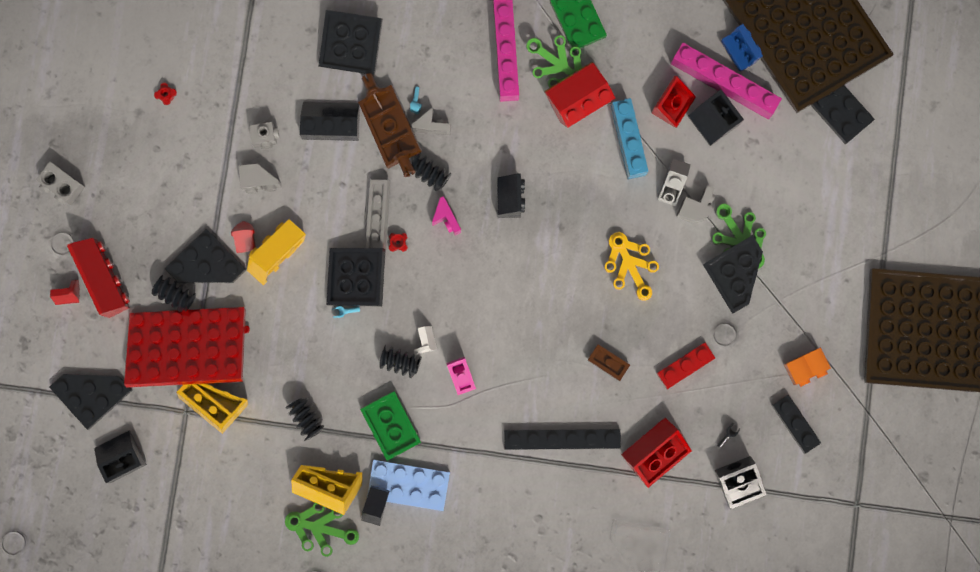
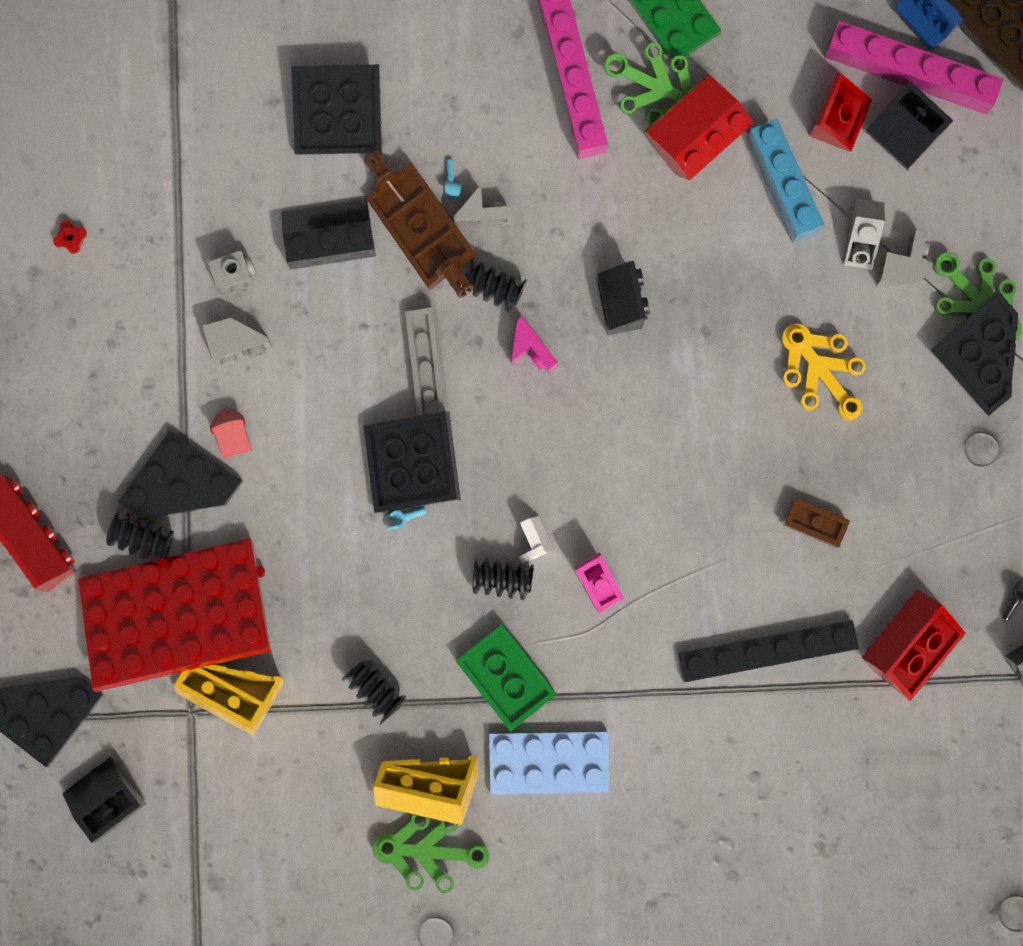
camera: 10 degrees left, 0 degrees up
yellow wedge [247,219,306,286] -> none
black slope [361,485,390,526] -> none
red plate [389,233,408,252] -> none
red plate [656,342,715,389] -> none

